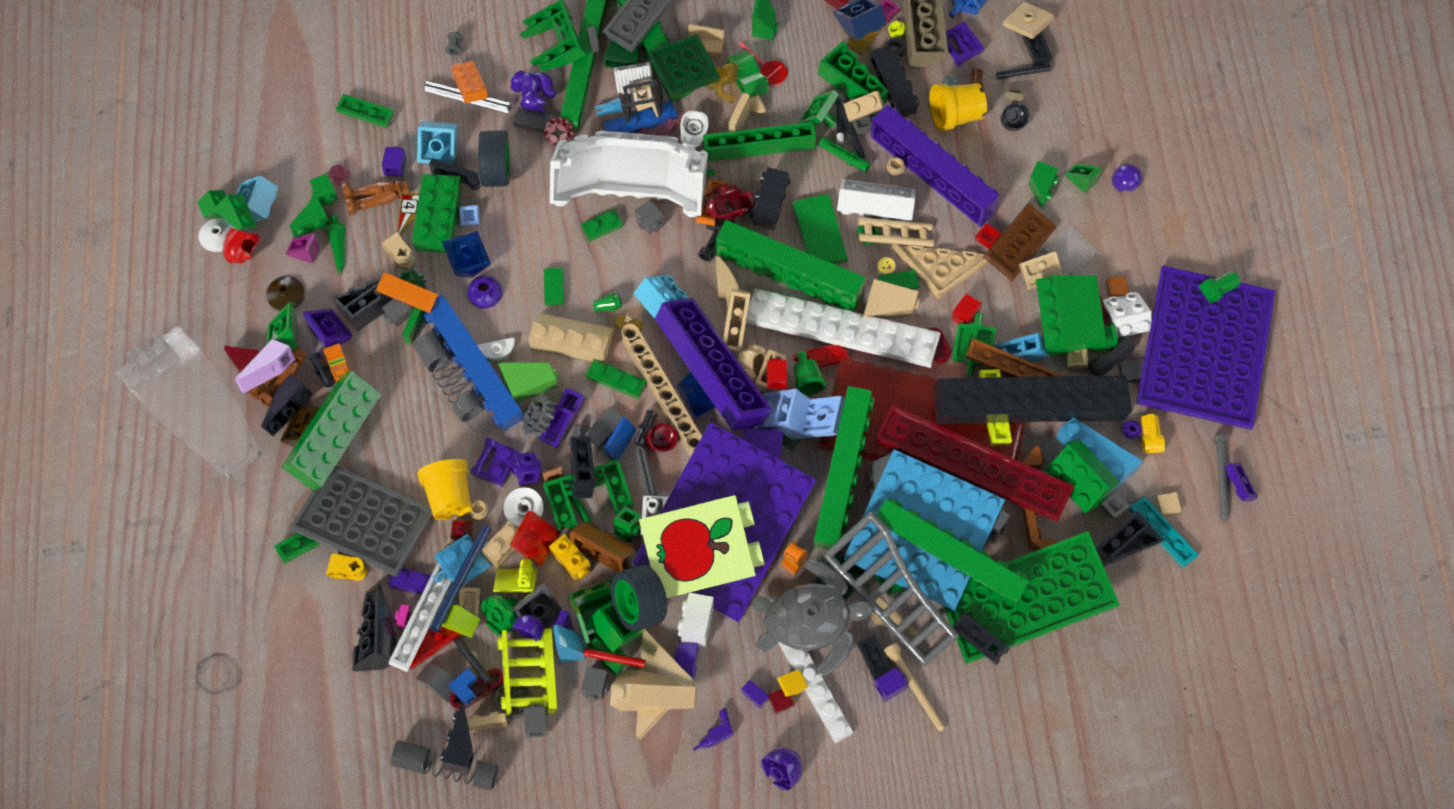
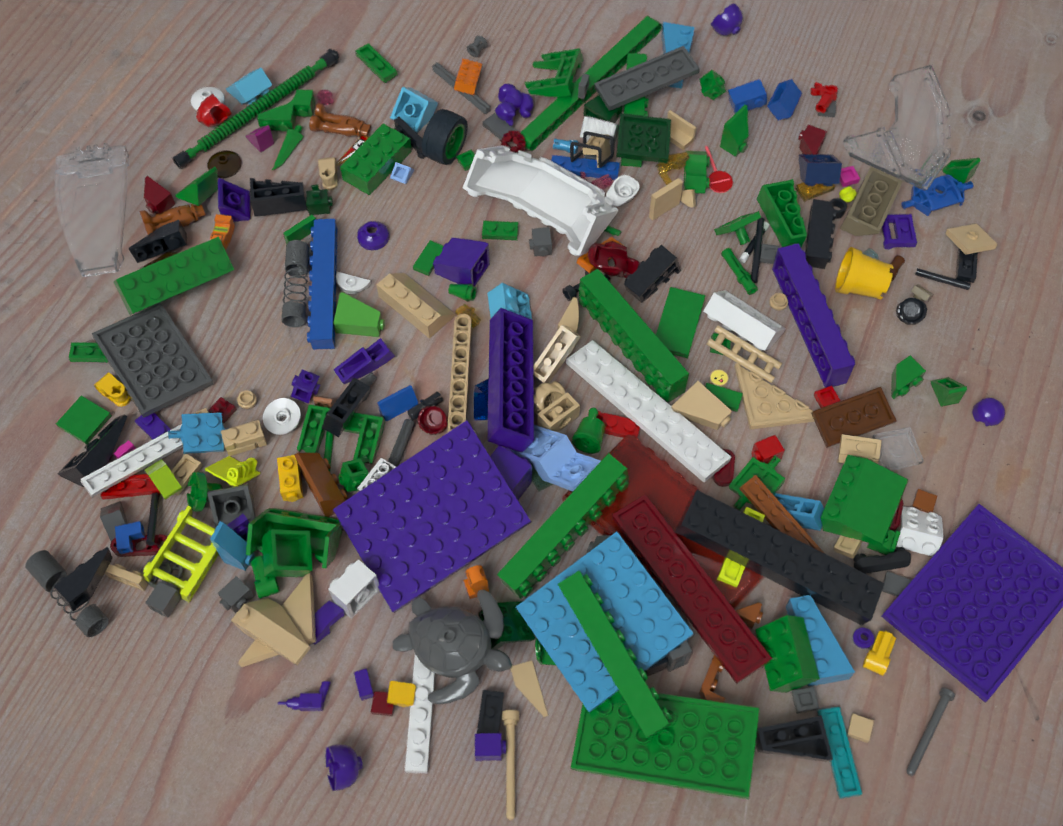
camera: 30 degrees right, 5 degrees down
green arch [197,190,257,230] -> none
lavender slope [235,340,295,393] -> none
black axle [309,352,335,388] -> none
orange tile [376,272,438,313] -> none
dark purple brick [381,146,406,177] -> none
dark grey brick [382,299,413,327] -> none
yellow piece [417,459,472,520] -> none
dark blue piece [430,525,492,632] -> none
clear blue slope [442,231,491,278] -> none
dark purple plate [470,438,519,487] -> none
red plate [510,511,560,566] -> none
dark purple hair [513,615,544,642] -> none
dark grey gear [522,395,555,438] -> none
dark grey tile [584,407,622,448] -> none
red bar [584,648,646,668] -> none
green plate [586,359,647,400] -> none
black wheel [611,565,667,631] -> none
yellowish green brick [639,495,765,598] -> none
green brick [703,122,816,162] -> none
red brick [767,358,787,390] -> none
dark grey bar [824,512,959,665] -> none
tan plate [843,91,884,122] -> none
black plate [953,613,1010,666] -> none
green piece [1199,271,1241,303] -> none
dark purple plate [1225,463,1258,501] -> none
none -> green tile [56,395,112,445]
none -> green hose [172,49,339,169]
none -> dark purple slope [433,238,490,287]
none -> green tile [457,149,475,171]

